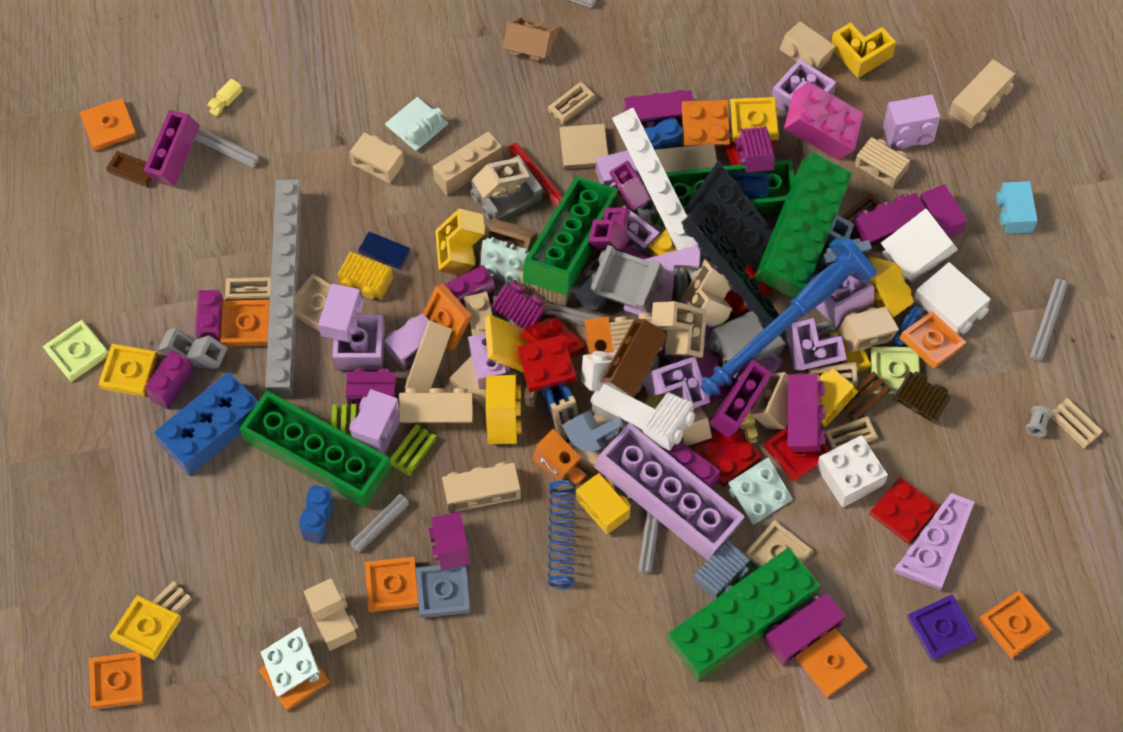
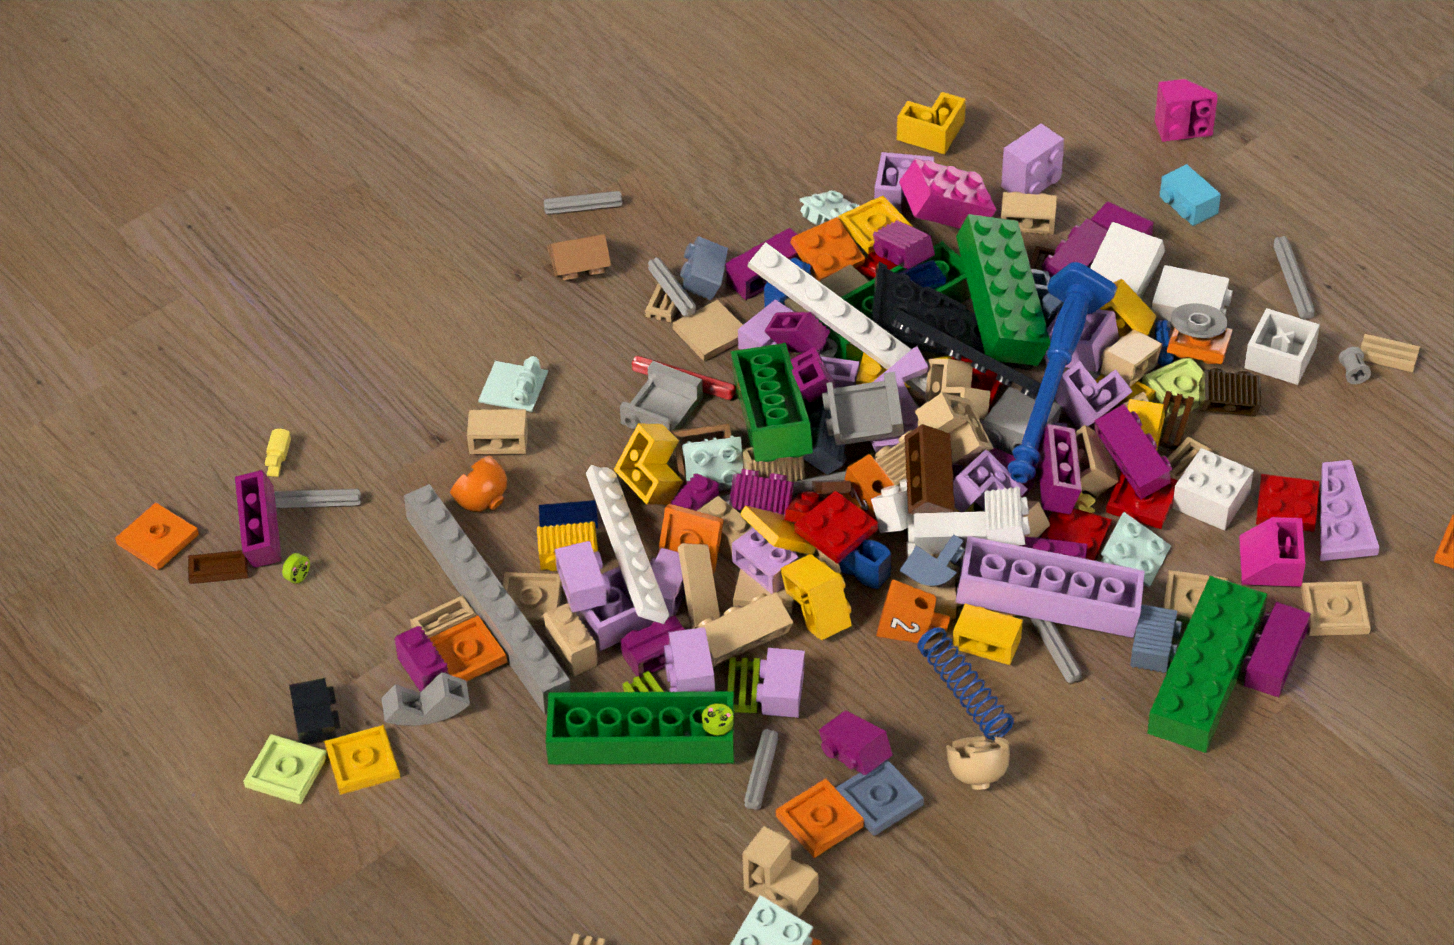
camera: 30 degrees left, 15 degrees down
magenta brick [145,351,194,409] -> none
blue brick [154,372,258,476] -> none
blue brick [299,485,335,544] -> none
tan brick [432,131,503,196] -> none
tan brick [442,462,521,513] -> none
tan brick [472,157,530,198] -> none
tan tile [550,396,579,441] -> none
tan brick [779,21,835,71] -> none
orange plate [795,628,868,698] -> none
dark purple plate [907,594,978,662] -> none
tan brick [949,59,1015,129] -> none
none -> lime tile [282,553,310,584]
none -> black brick [289,678,341,745]
none -> orange cylinder [450,455,507,512]
none -> tan brick [543,603,598,676]
none -> white plate [586,465,669,624]
none -> light grey axle [648,257,696,317]
none -> sand blue brick [680,236,728,300]
none -> lime tile [702,704,733,735]
none -> lavender brick [756,648,805,718]
none -> light aqua hinge [799,191,860,226]
none -> reddish brown tile [812,479,851,494]
none -> tan cylinder [946,736,1010,790]
none -> dark pink slope [1155,79,1218,142]
none -> light grey dish [1171,303,1227,338]
none -> dark pink slope [1239,517,1305,587]
none -> white brick [1244,308,1320,385]
none -> tan tile [1301,581,1371,636]

